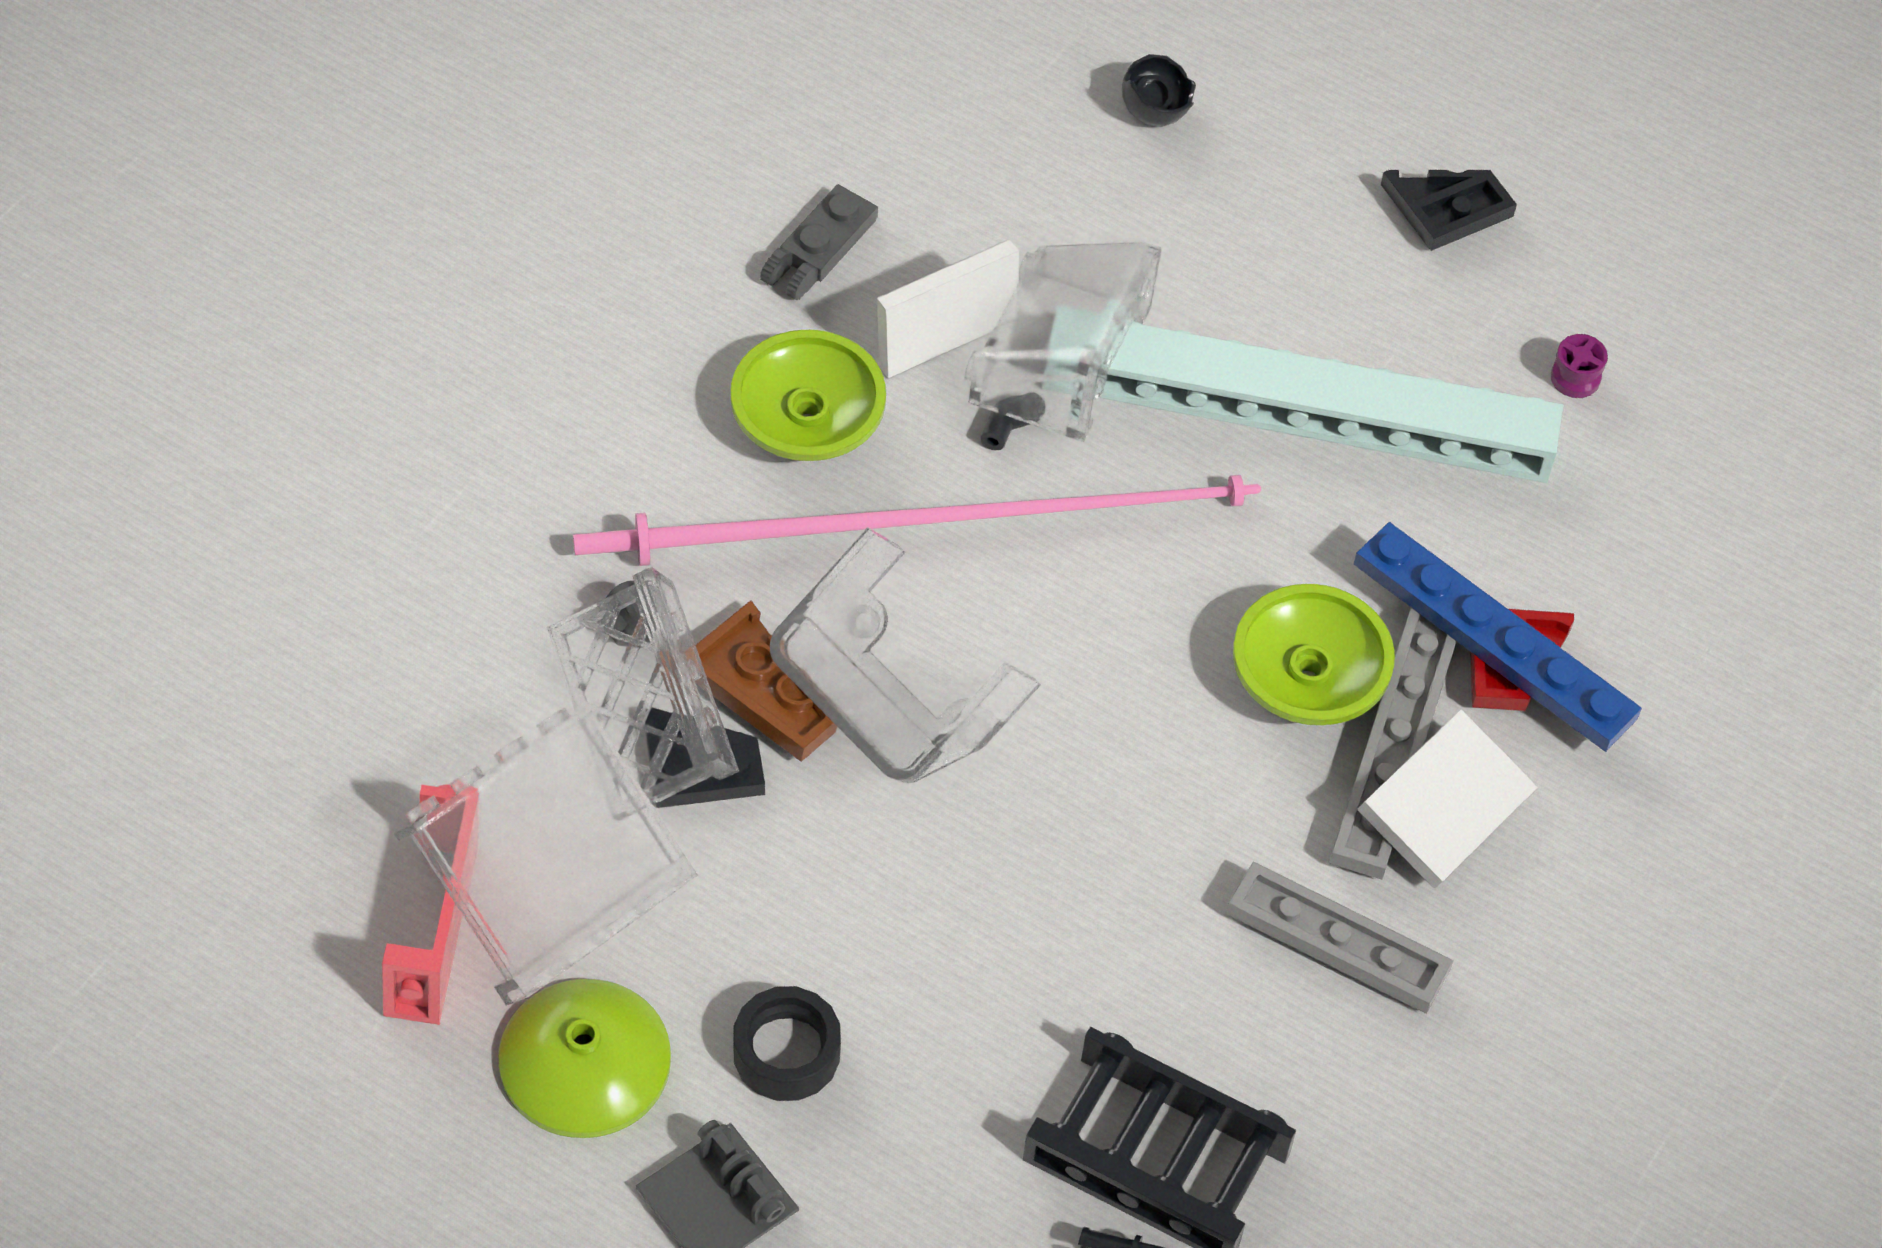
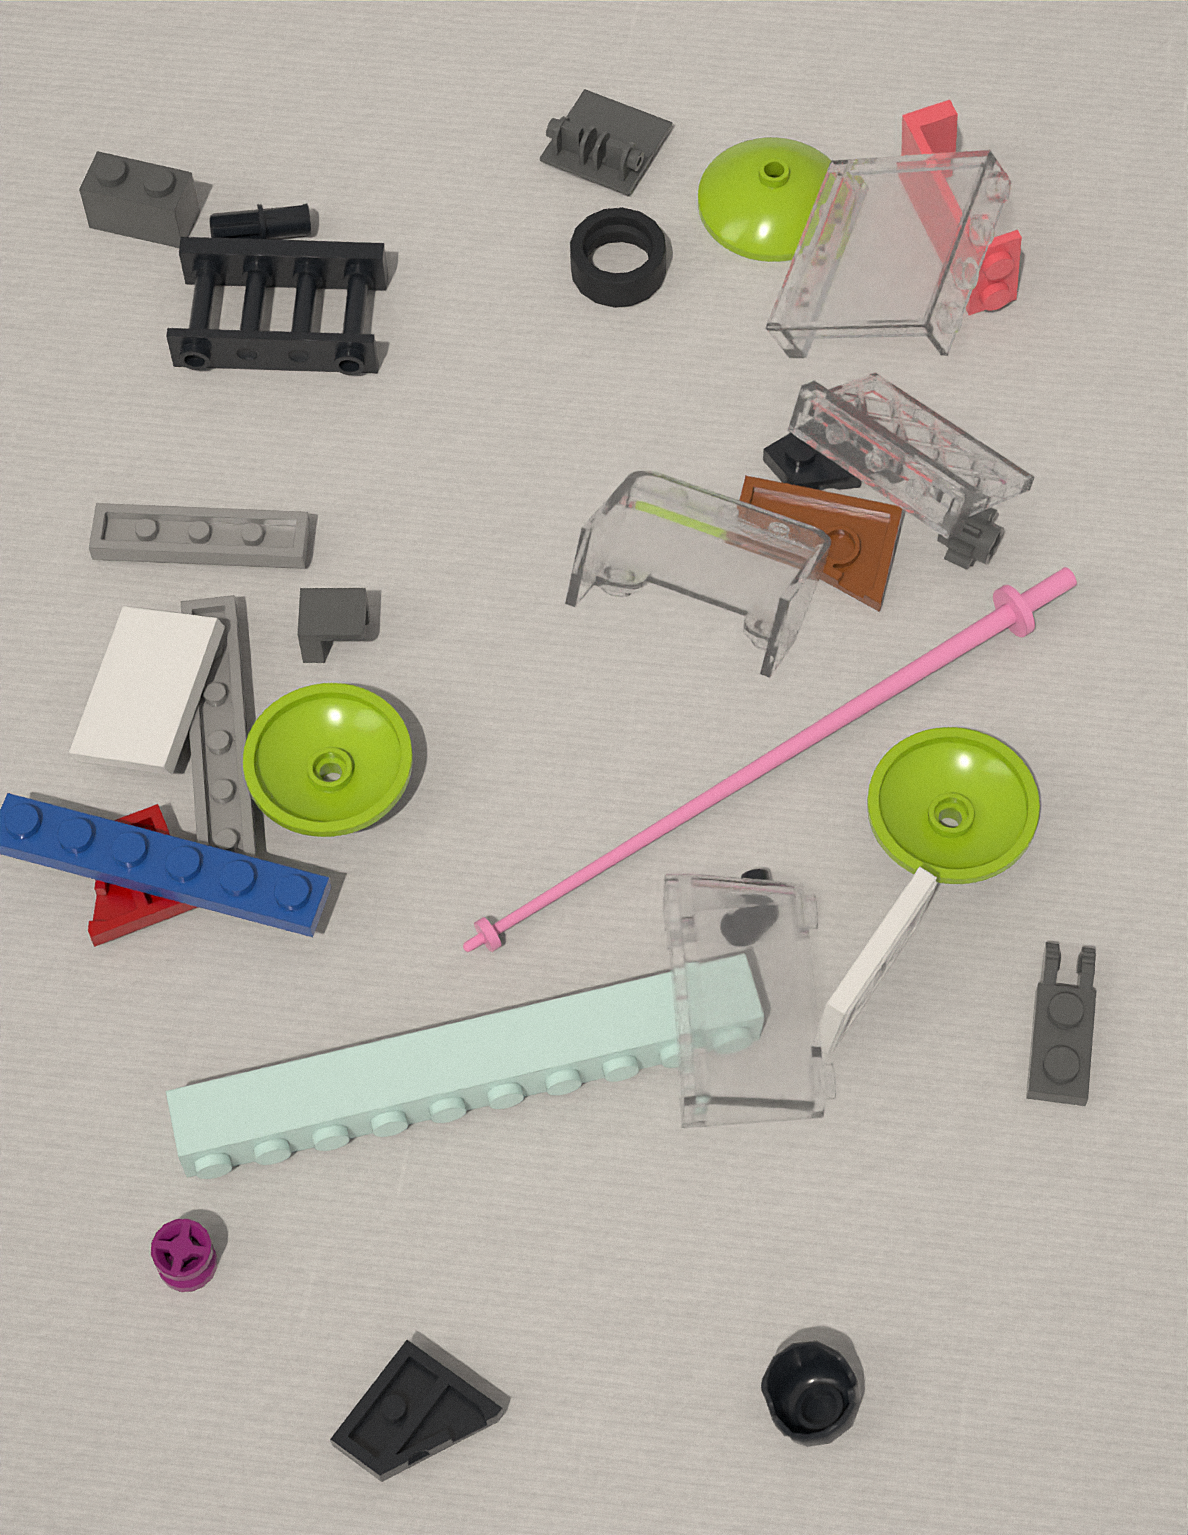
camera: 160 degrees right, 5 degrees up
none -> dark grey panel [297,588,370,663]

